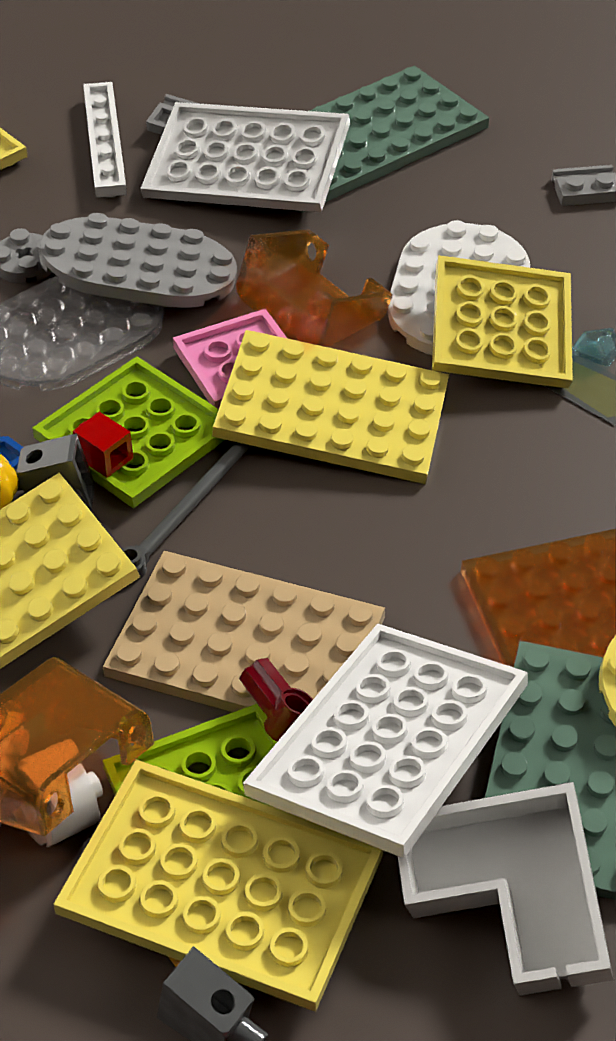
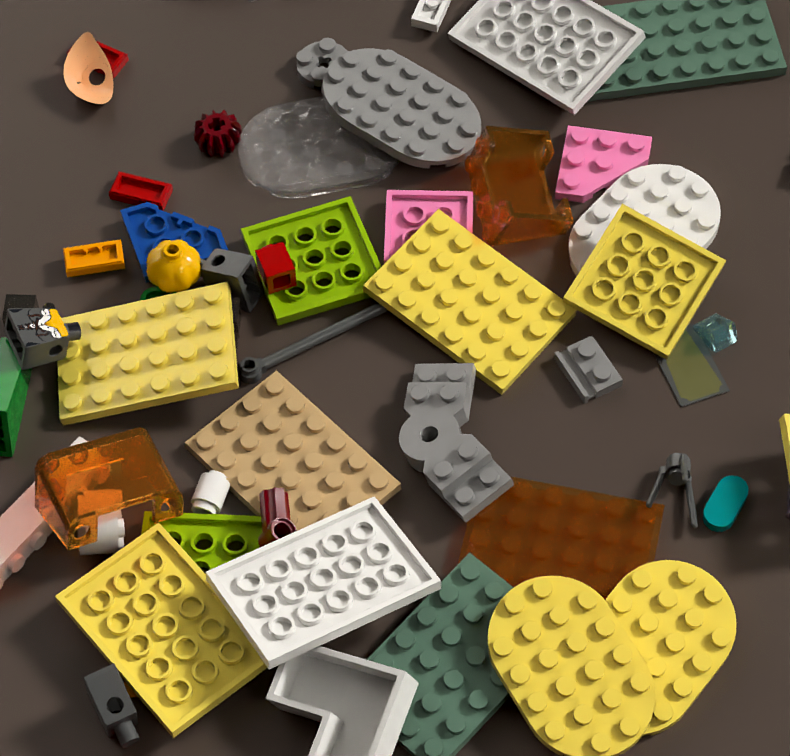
camera: 30 degrees right, 10 degrees up
none -> white brick [191,470,230,514]
none -> light grey plate [399,363,514,523]
none -> light grey plate [554,336,623,404]
none -> bright pink plate [555,125,652,203]

